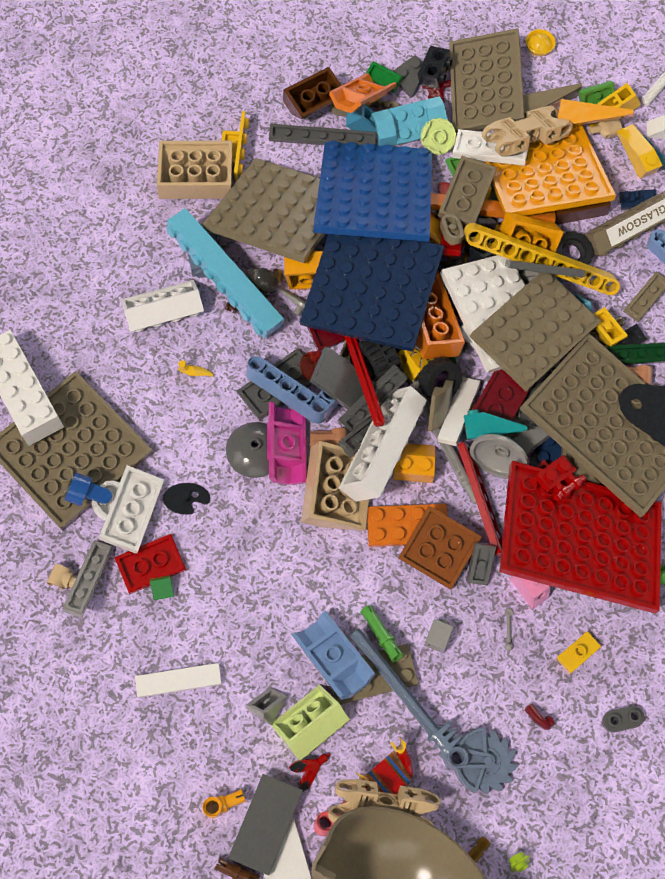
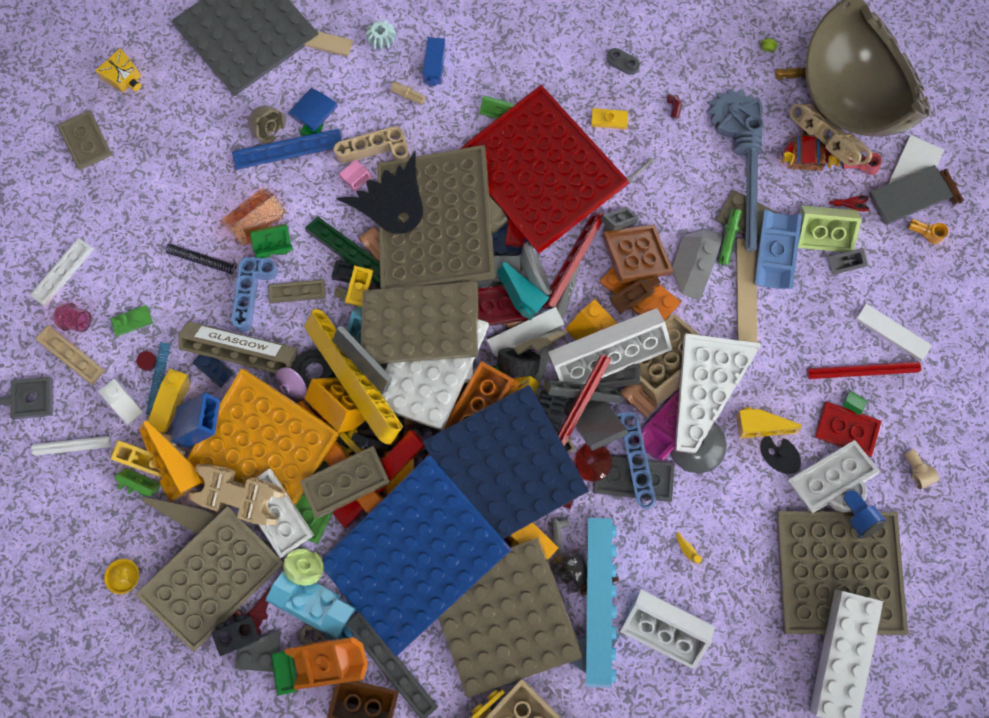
camera: 135 degrees left, 5 degrees up
light grey tile [62,540,113,618] -> none
light grey brick [424,618,454,653] -> none
dark tan plate [440,215,464,245] -> none
red plate [534,455,586,501] -> none
none -> blue brick [171,392,221,448]
none -> lavender dish [276,367,307,402]
none -> reddish brown hinge [610,276,661,315]
none -> light grey wedge [672,229,723,300]
none -> white wing [675,334,761,453]
none -> tan tile [736,239,758,343]
none -> yellow slope [736,407,802,439]
none -> red axle [807,361,922,379]

